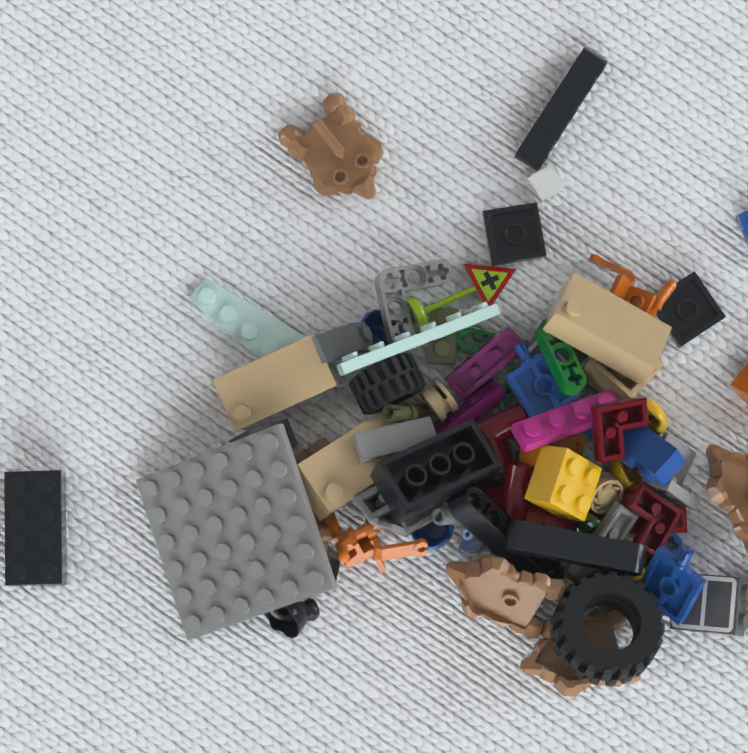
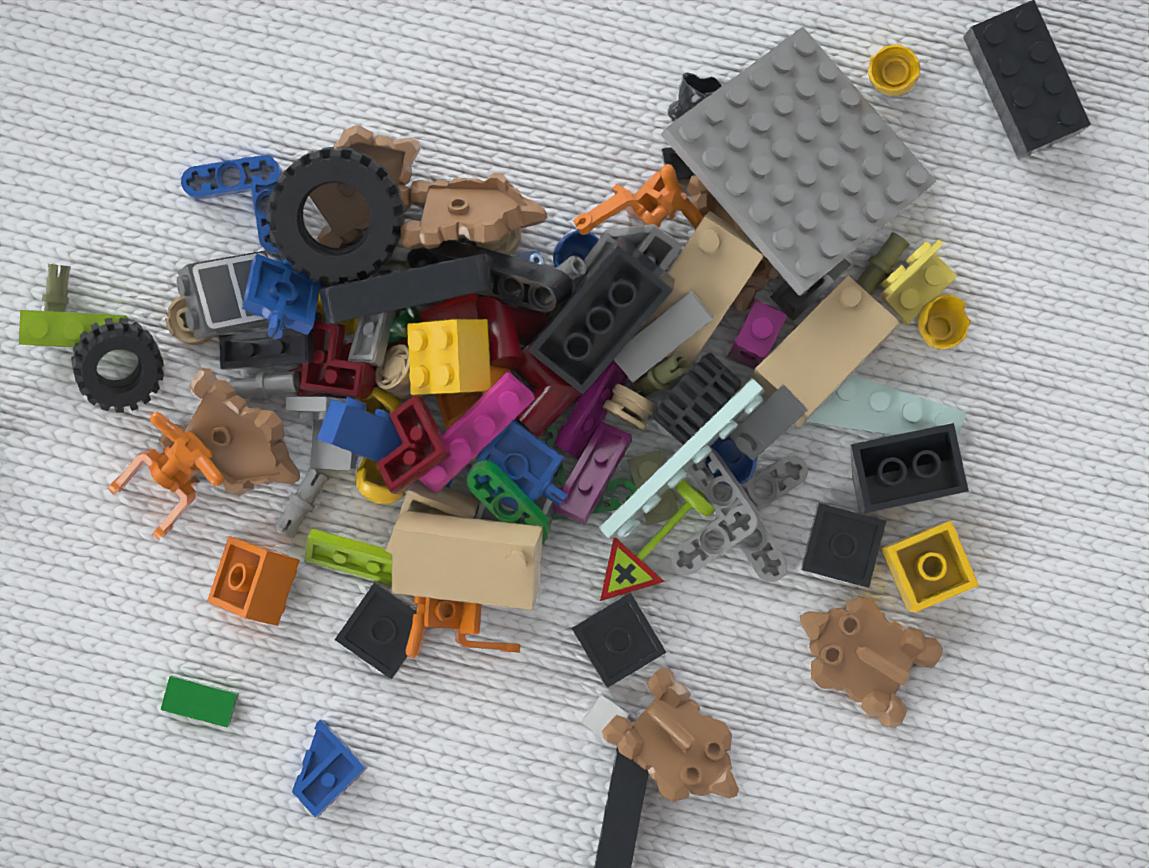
camera: 160 degrees right, 5 degrees up
none -> blue beam [181,155,282,255]
none -> black tile [219,328,315,370]
none -> light grey pin [229,370,301,399]
none -> light grey pin [274,468,329,538]
none -> lime plate [304,528,392,585]
none -> medium nougat shield [601,667,739,802]
none -> light grey beam [720,456,808,582]
none -> magenta torso [727,299,787,370]
none -> black plate [800,503,886,588]
none -> black slope [850,423,969,513]
none -> olive pin [856,232,910,295]
none -> yellow hair [868,44,920,97]
none -> light yellow bracket [878,239,958,325]
none -> yellow brick [880,521,979,613]
none -> yellow hair [917,294,971,350]

